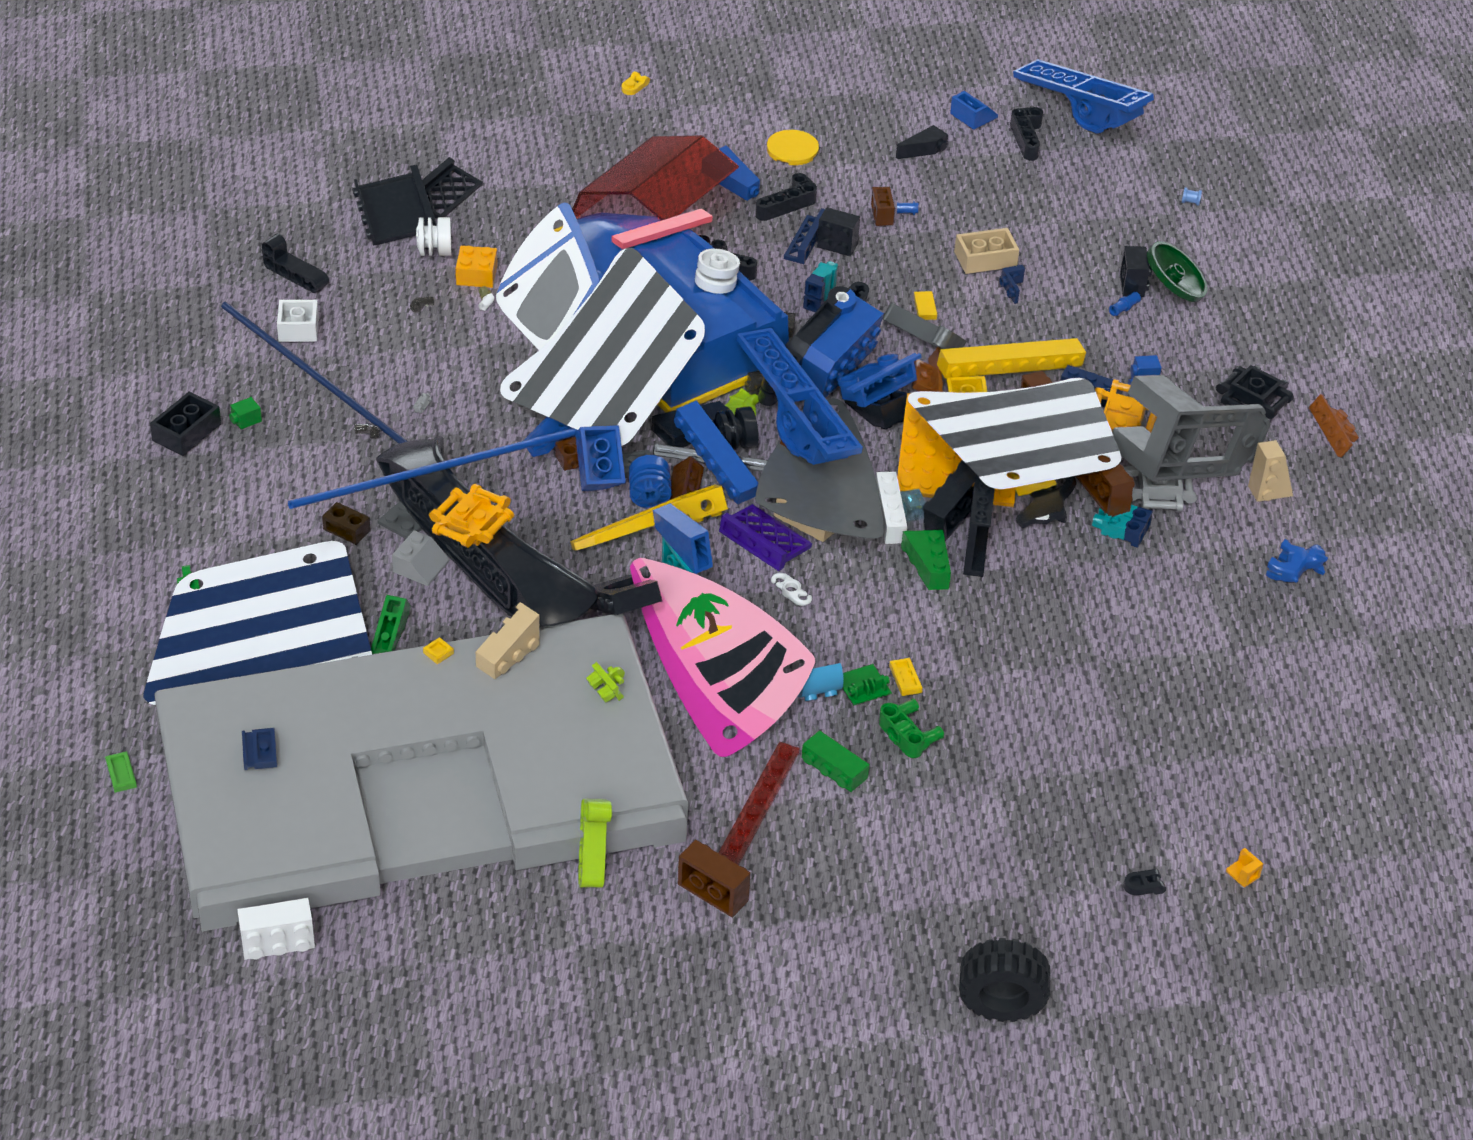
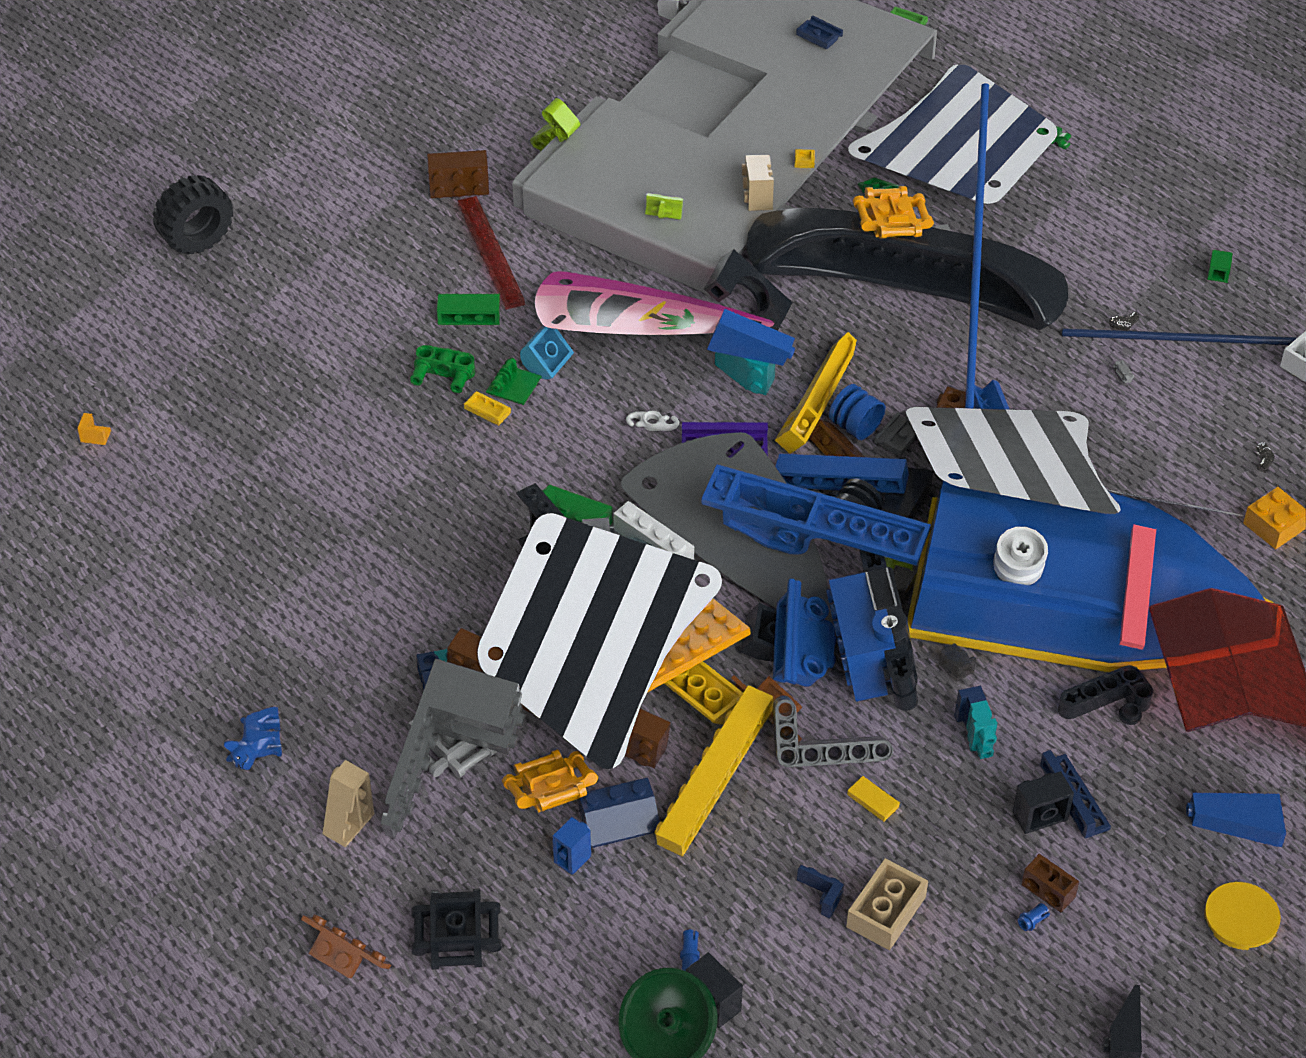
camera: 140 degrees right, 5 degrees up
black brick [150,391,221,456] -> none
dark brown brick [322,502,371,545] -> none
white arm [478,286,494,311] -> none
blue slope [575,425,626,491] -> none
black beam [755,173,817,221] -> none
black plate [1123,869,1166,895] -> none

